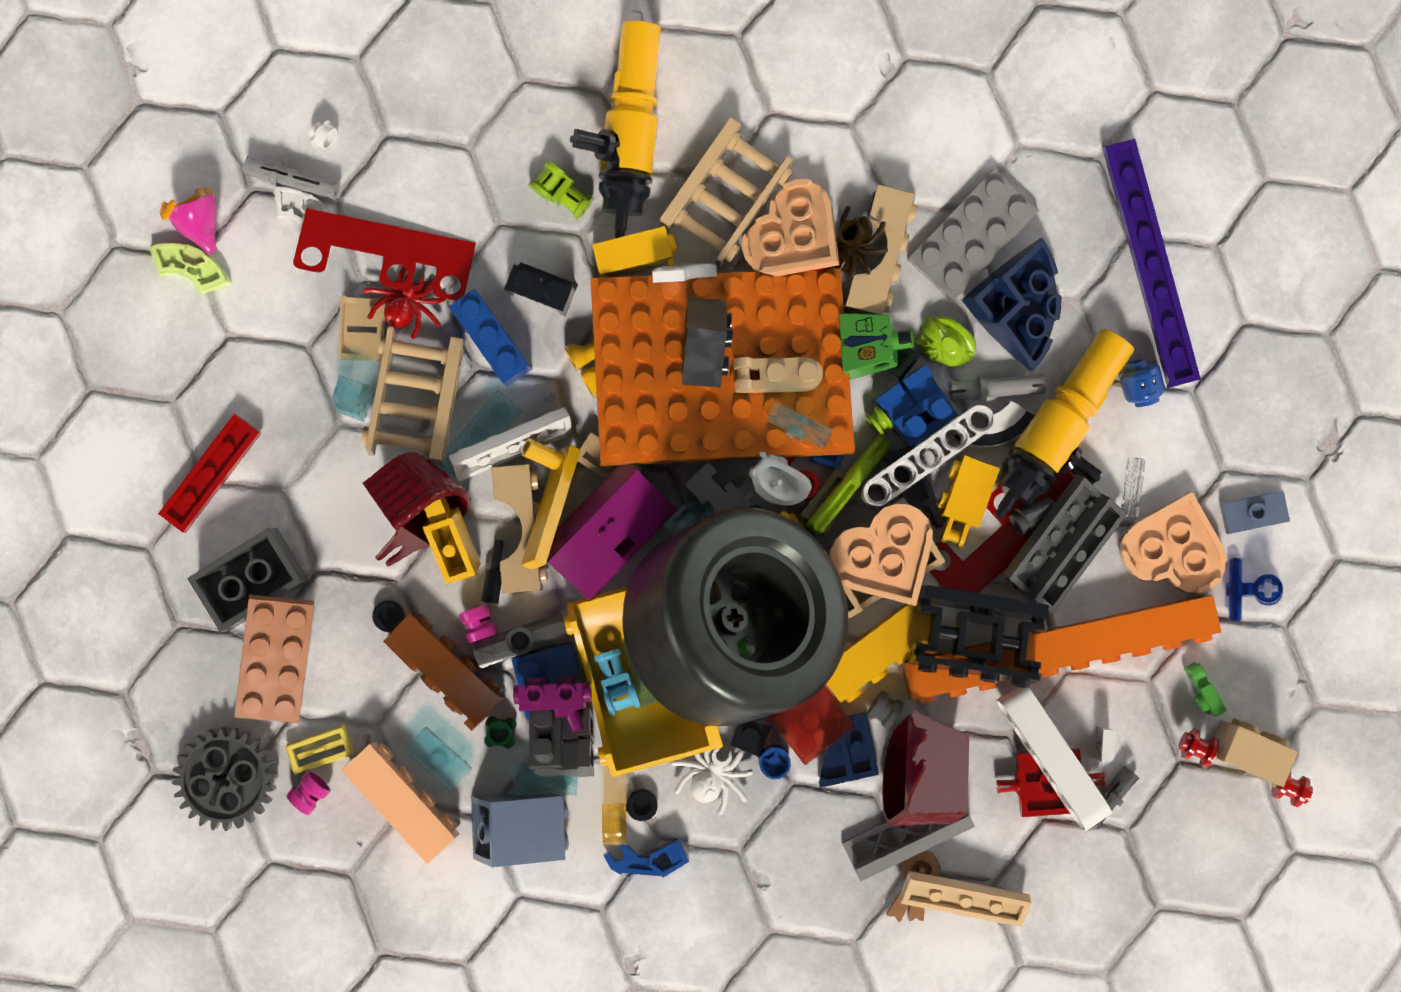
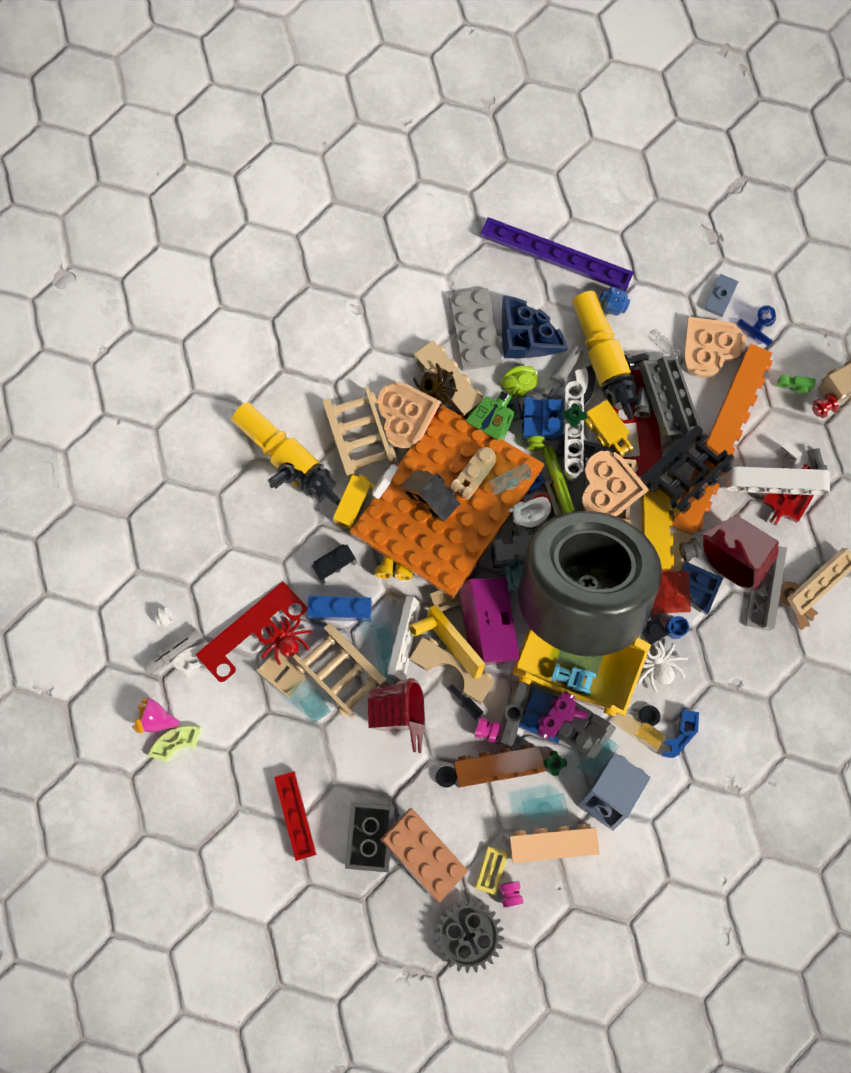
camera: 50 degrees left, 10 degrees down
yellow brick [423,497,481,585] -> none
lime connector [528,160,594,220] -> none
none -> dark green plate [562,403,587,427]

